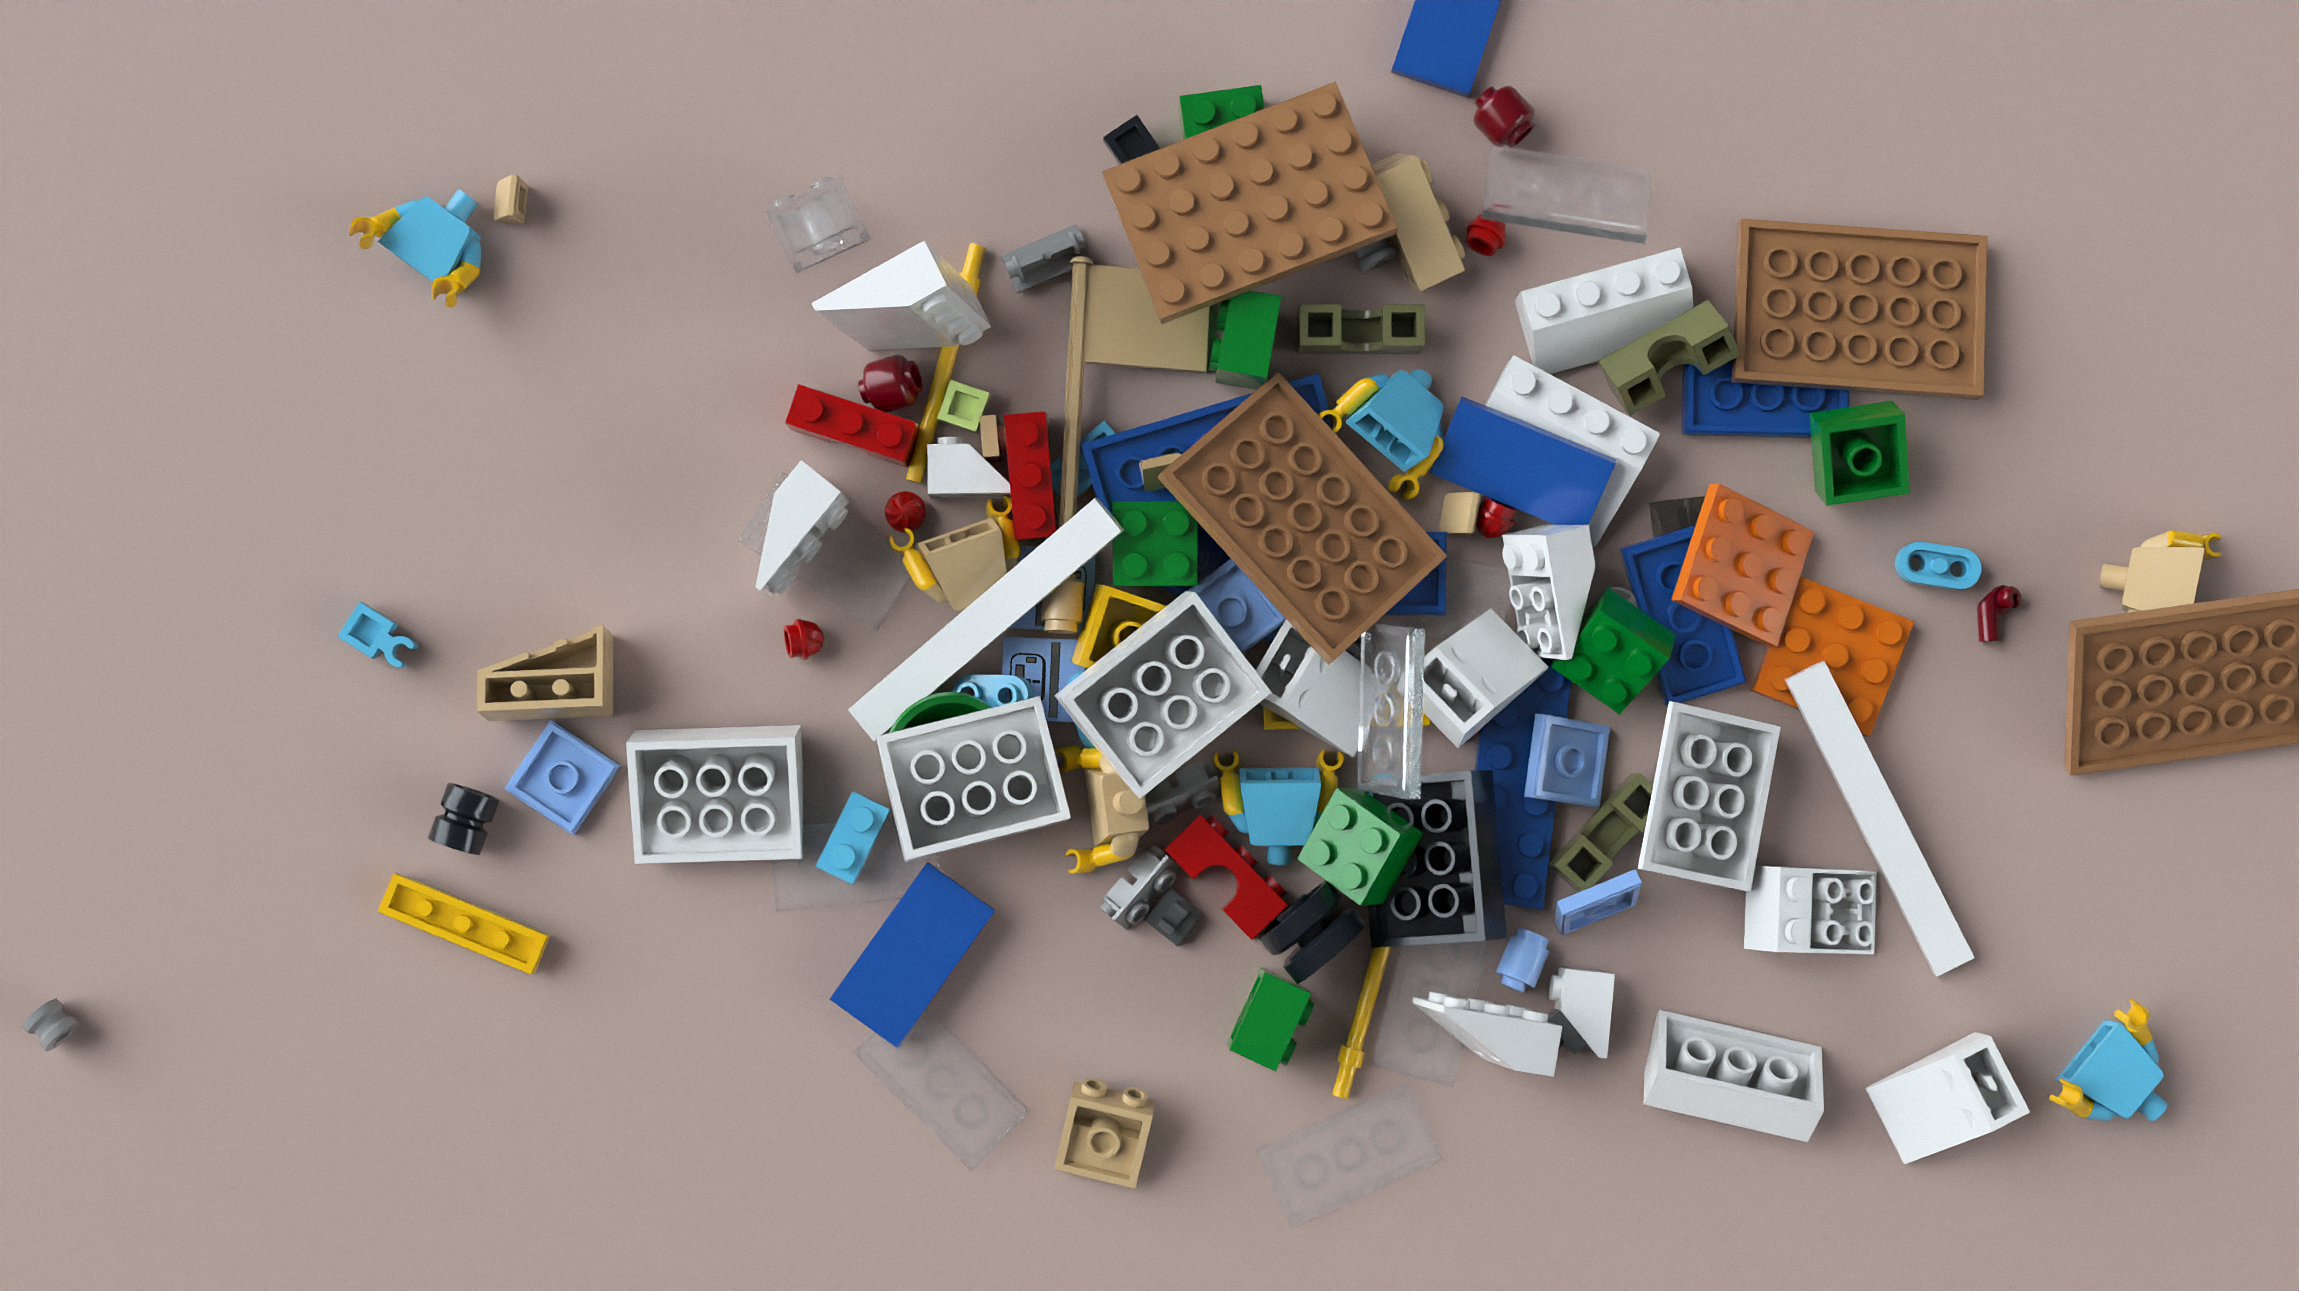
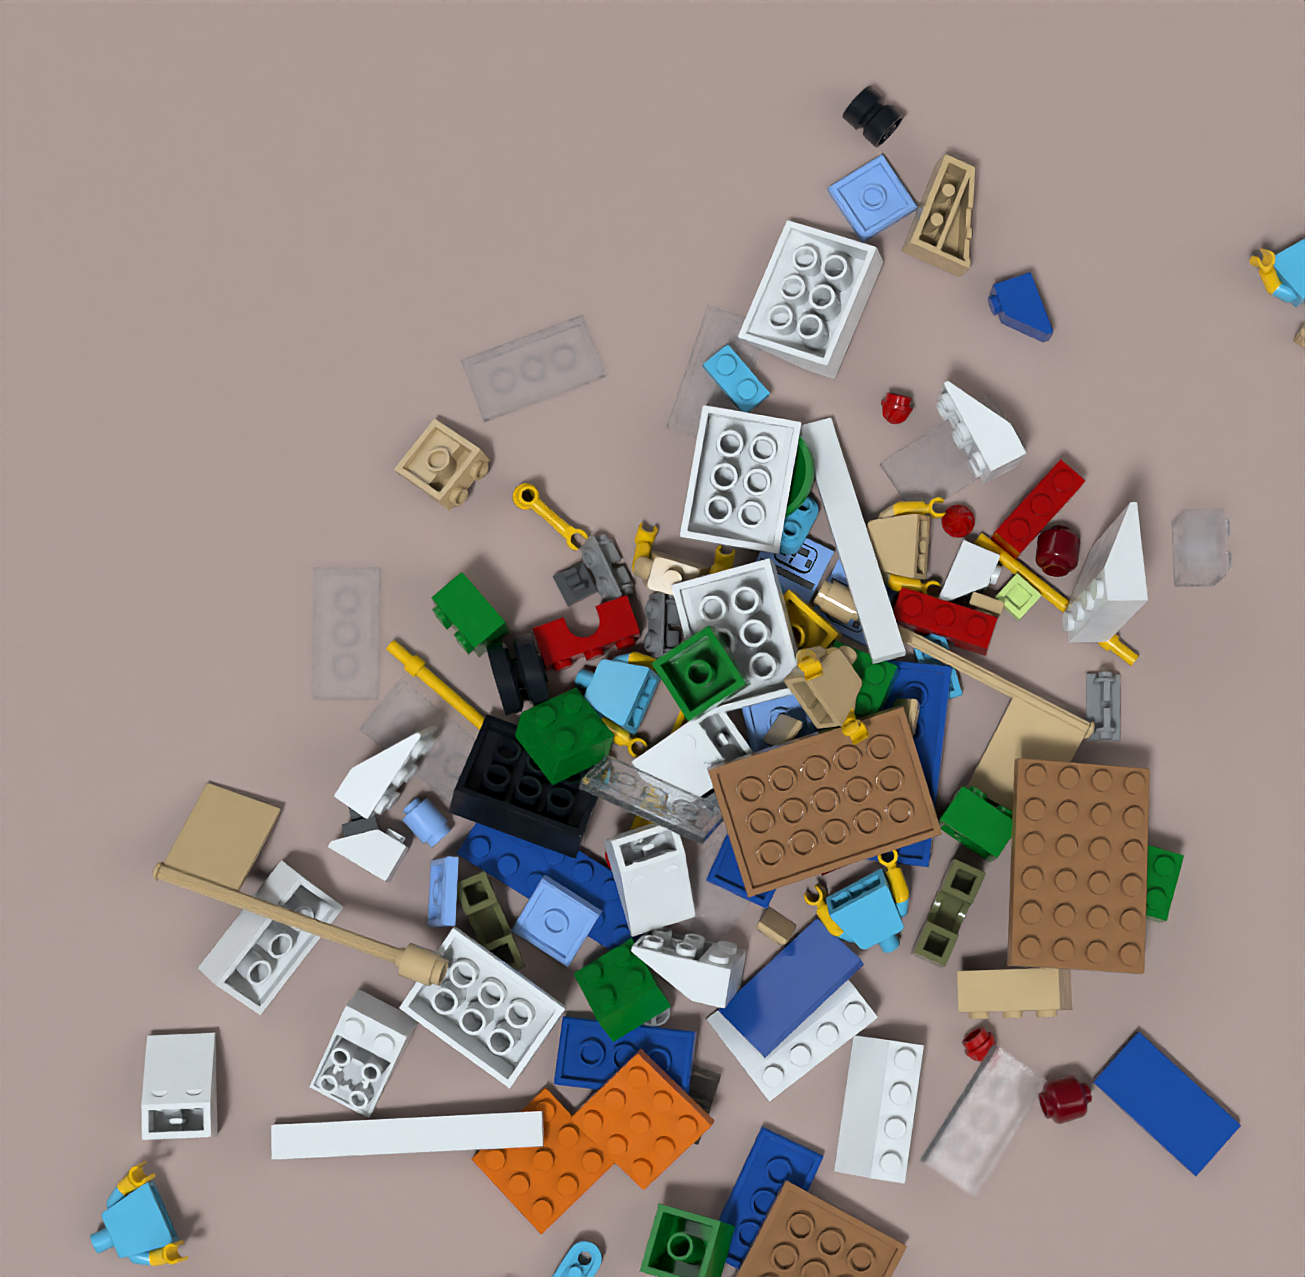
camera: 115 degrees right, 5 degrees down
medium azure plate [337,602,419,668] -> none
yellow plate [377,873,551,975] -> none
blue tile [829,862,996,1048] -> none
black tile [1103,115,1160,165] -> none
light grey wheel [1353,238,1398,273] -> none
red plate [1476,497,1516,538] -> none
olive arch [1598,300,1740,416] -> none
none -> tan flag [152,783,449,986]
none -> yellow brick [512,483,588,551]
none -> green brick [651,626,751,721]
none -> tan slope [763,714,803,747]
none -> tan torso [783,646,869,745]
none -> blue slope [988,272,1053,342]

